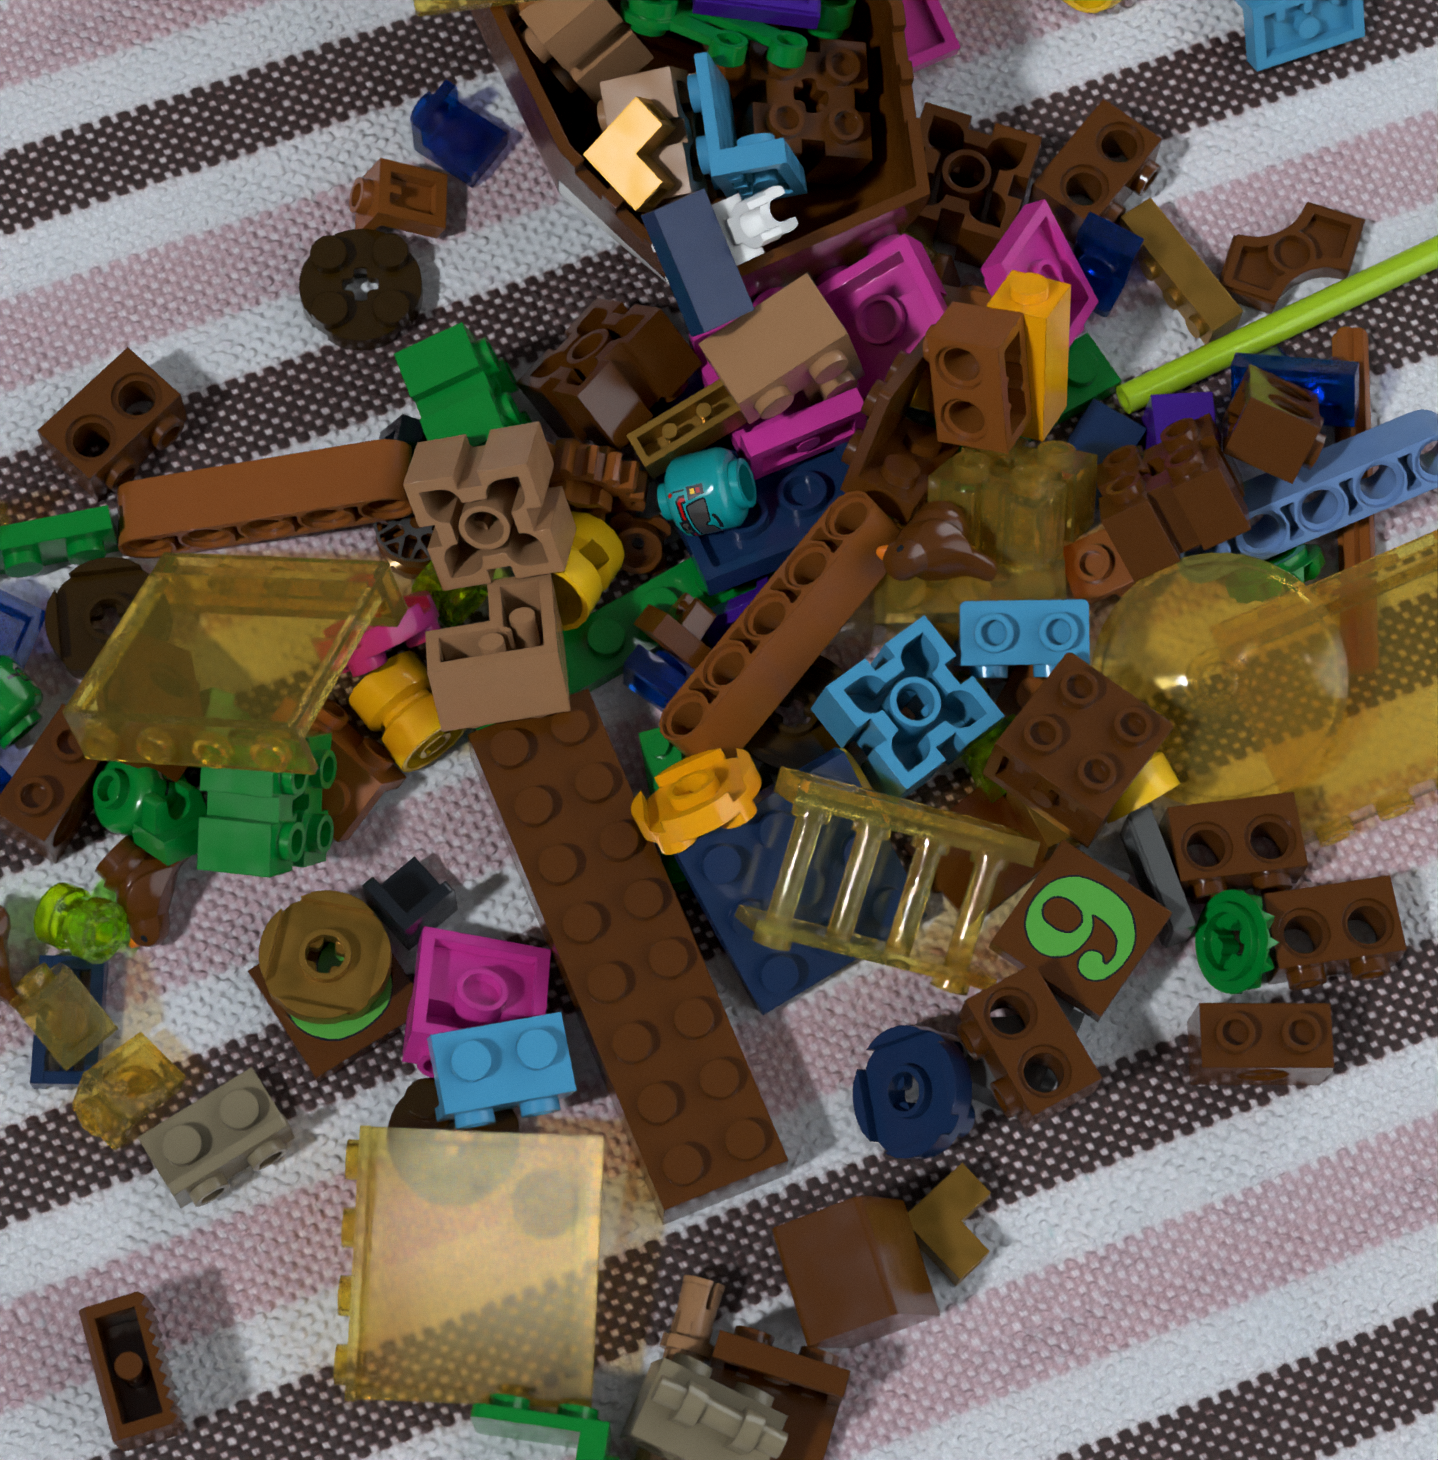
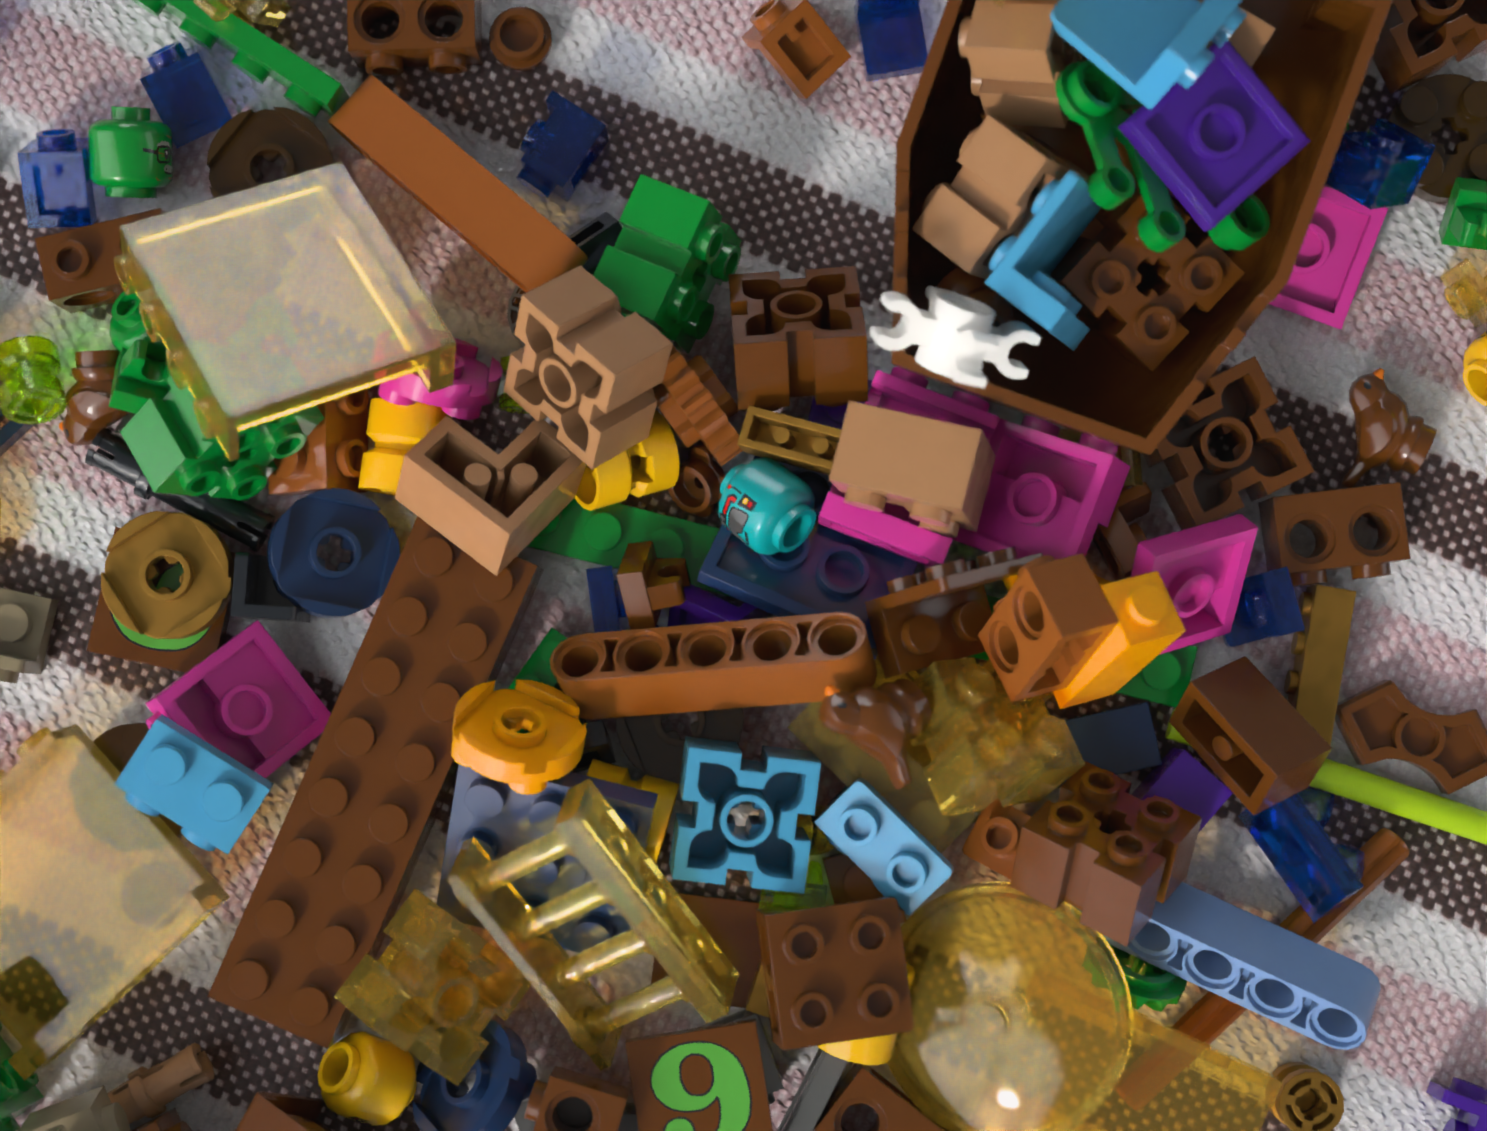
camera: 50 degrees right, 15 degrees up
dark brown plate [299,229,423,350] -> none
piece [583,96,676,213] -> none
dark blue tile [641,188,755,337] -> none
reddish brown brick [1222,364,1326,484] -> none
none -> black pin [85,427,276,552]
none -> dark blue plate [267,488,400,618]
none -> yellow head [318,1032,417,1126]
none -> clear yellow brick [334,888,537,1086]
none -> reddish brown plate [489,7,552,71]
none -> clear blue brick [516,90,609,202]
none -> reddish brown brick [1169,656,1332,816]
none -> reddish brown animal [1341,368,1437,488]

